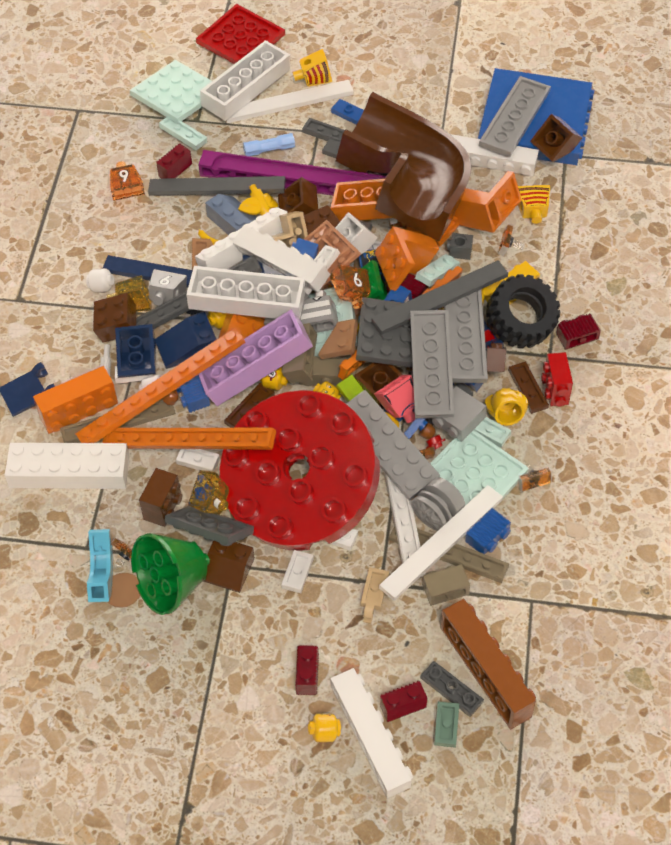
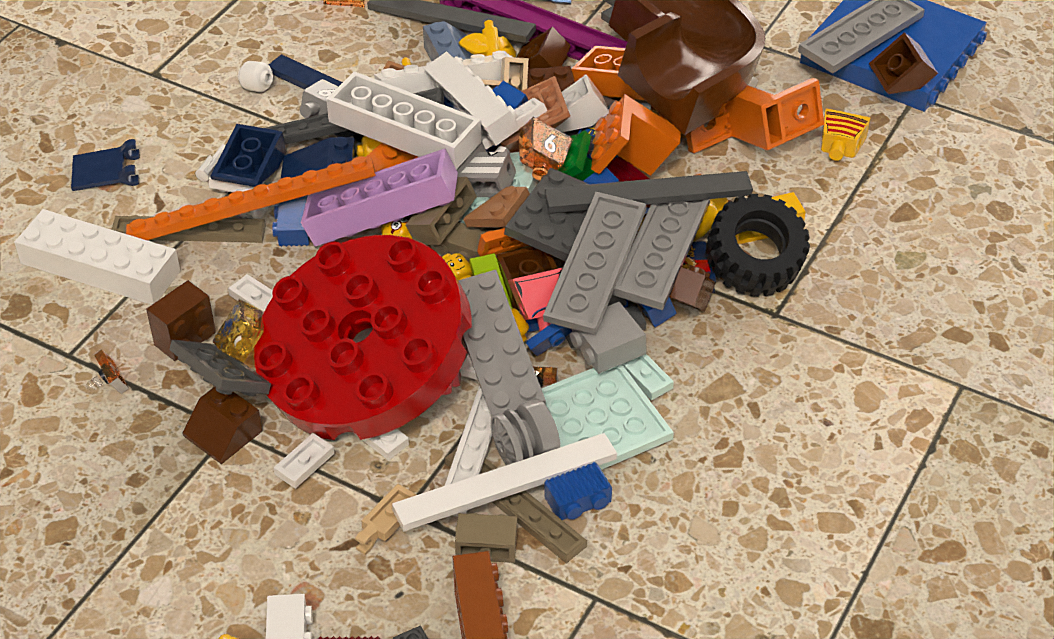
camera: 20 degrees right, 10 degrees down
orange brick [33,366,118,434] -> none
medium azure arch [87,529,113,602] -> none
reddish brown brick [93,293,136,343] -> none
orange plate [102,428,276,450] -> none
clear yellow torso [107,275,152,312] -> none
medium nougat sticker [108,573,140,608] -> none
green cone [131,533,210,615] -> none
dark orange hinge [162,390,179,406] -> none
dark red brick [295,645,319,695] -> none
light aqua plate [415,254,460,287] -> none
dark orange hinge [419,422,436,439] -> none
red plate [426,434,446,450] -> none
dark grey brick [447,233,473,260] -> none
white brick [450,134,539,176] -> none
yellow helmet [485,388,528,426] -> none
piece [498,224,525,256] -> none
reddish brown tile [508,361,549,414] -> none
clear orange piece [519,464,552,492] -> none
red brick [541,352,573,407] -> none
dark red brick [556,313,601,350] -> none

